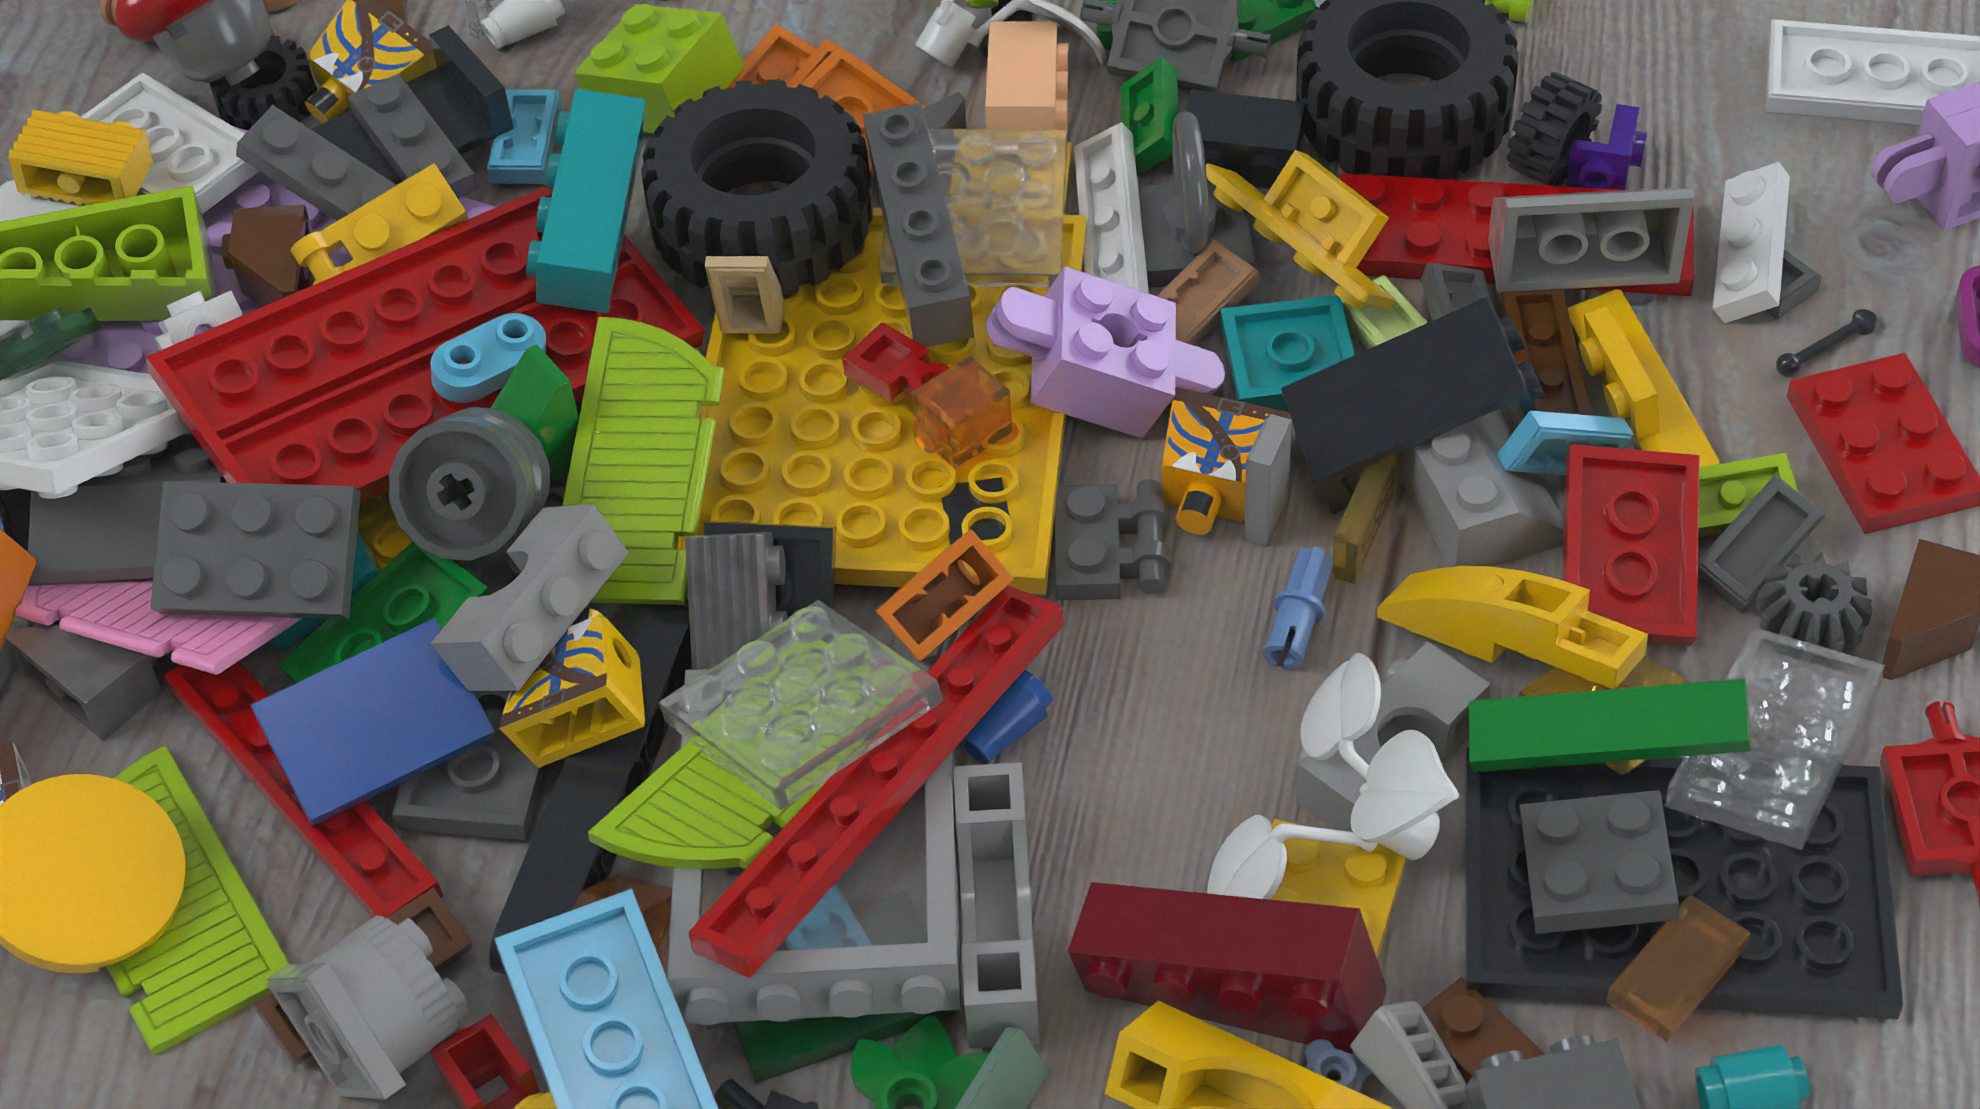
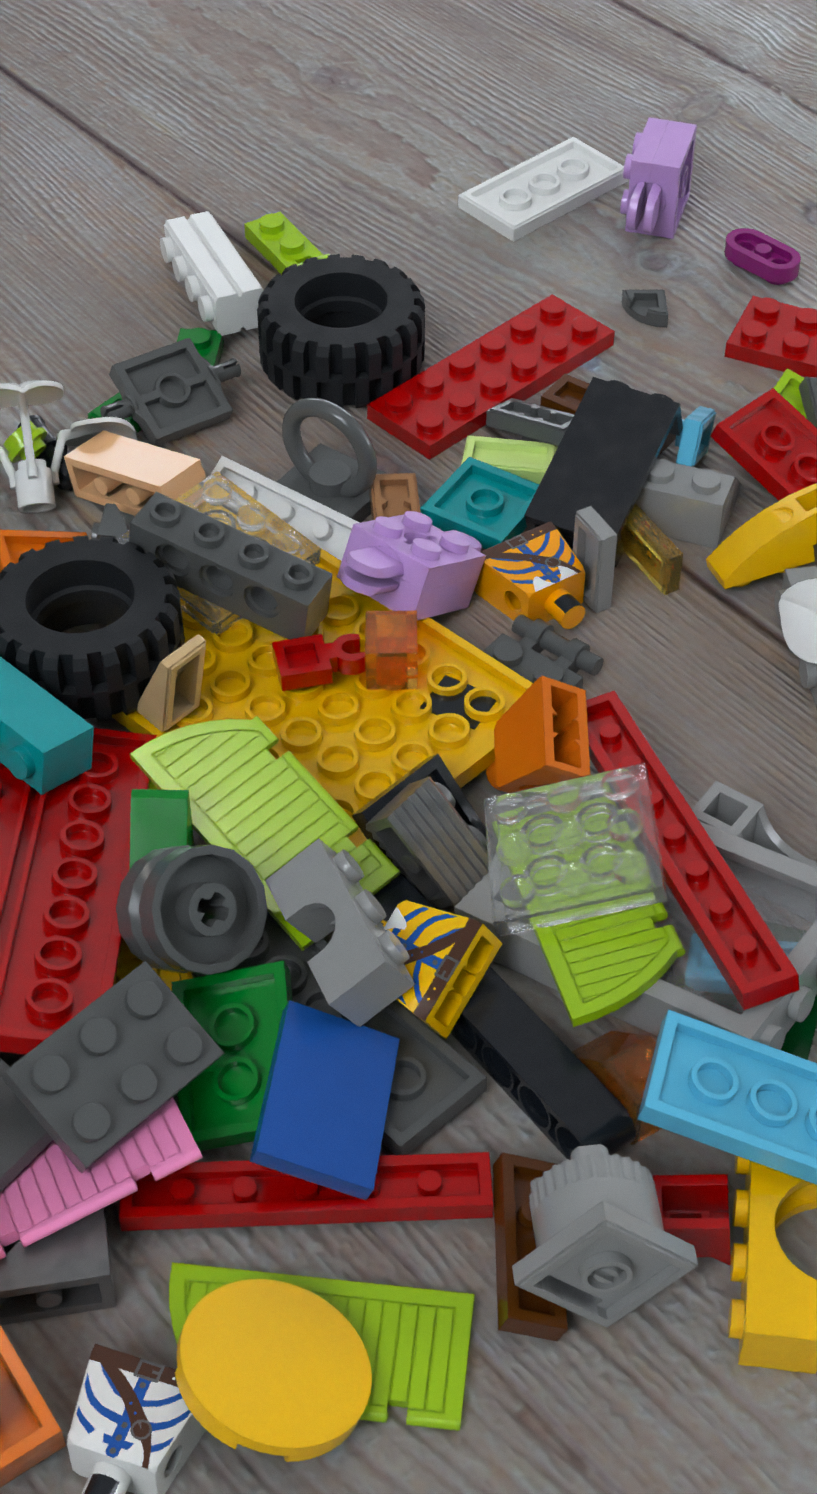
camera: 55 degrees left, 5 degrees down
medium azure plate [431,313,546,403] -> none
green plate [1121,56,1178,178] -> none
black brick [1186,90,1305,189] -> none
yellow bracket [1206,150,1396,311] -> none
medium blue axle [1263,546,1334,670] -> none
light grey slope [1488,188,1694,292] -> none
black tyre [1506,72,1602,186] -> none
dark purple bracket [1566,104,1647,190] -> none
yellow bracket [1568,290,1720,467] -> none
white plate [1713,161,1790,324] -> none
black hinge [1776,309,1877,377] -> none

